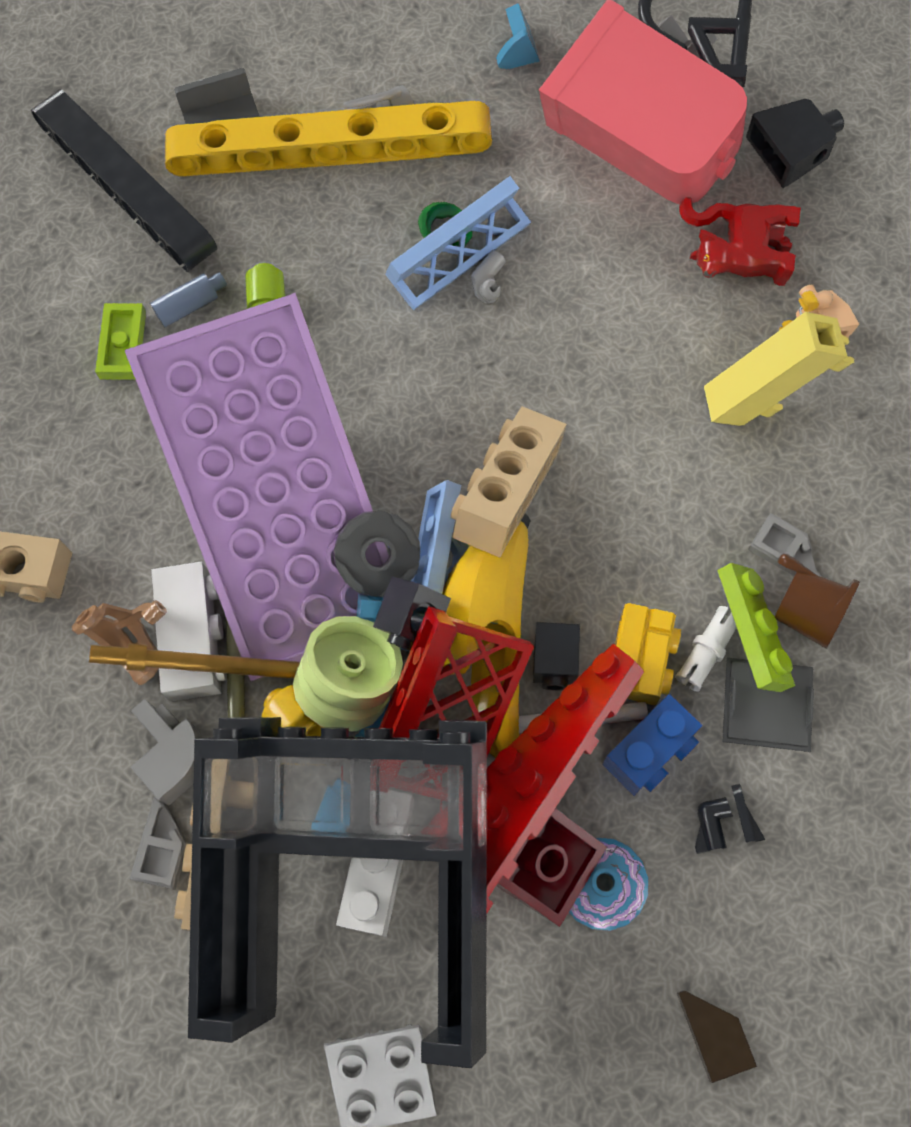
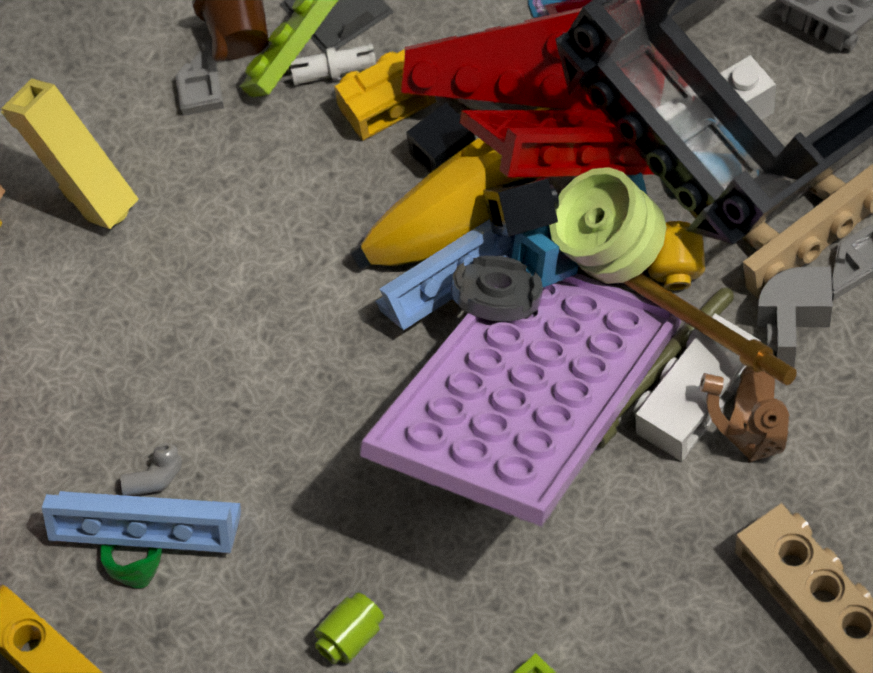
camera: 130 degrees left, 10 degrees down
tan brick [451,406,567,558] -> none
blue brick [602,694,703,796] -> none

